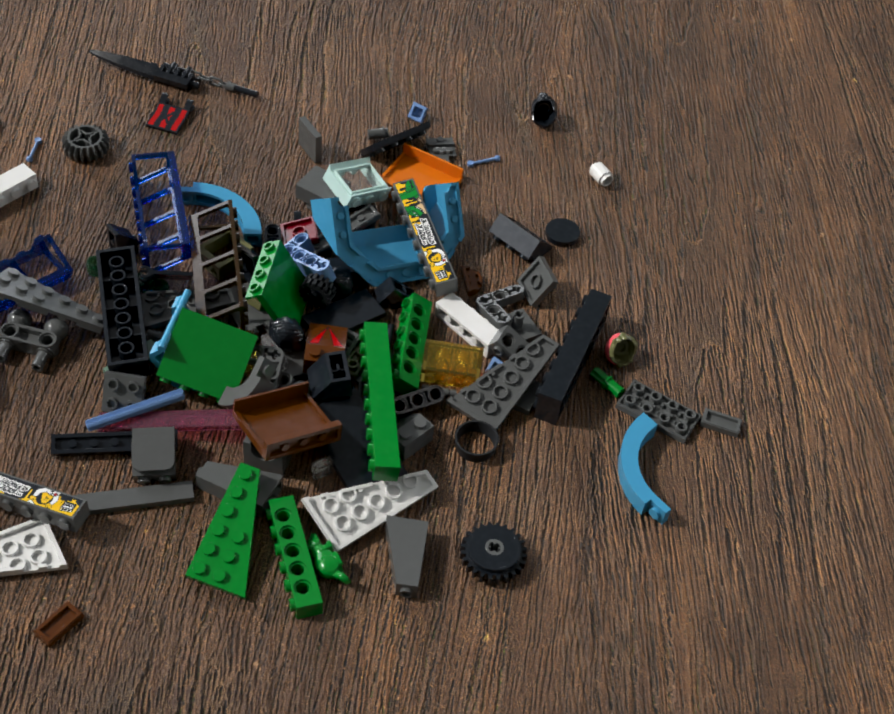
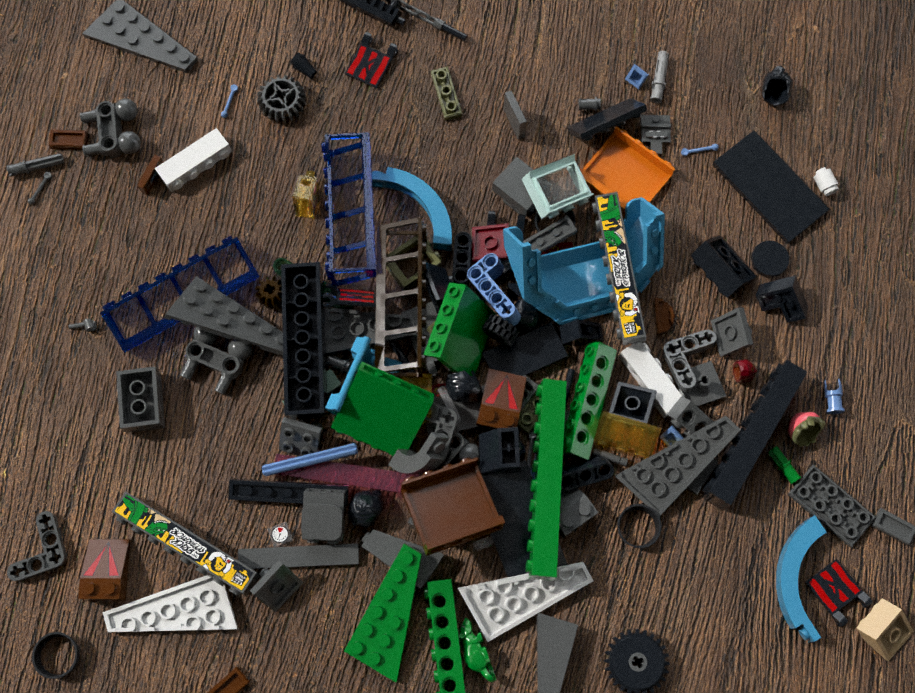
camera: 15 degrees right, 25 degrees up
black slope [106,223,139,254] -> none
none -> dark grey tile [250,560,304,613]
none -> dark brown gear [255,276,282,308]
none -> tile [267,521,294,547]
none -> black cone [290,53,317,79]
none -> clear yellow torso [292,171,319,219]
none -> black hair [348,489,384,528]
none -> olive tile [430,66,462,121]
none -> black slope [608,381,657,427]
none -> light grey pin [650,51,670,104]
none -> black tile [712,130,829,244]
none -> dark red rock [733,359,757,384]
none -> black panel [756,275,808,323]
none -> flag [805,559,873,627]
none -> medium blue piece [824,379,845,414]
none -> tan slope [857,598,914,662]

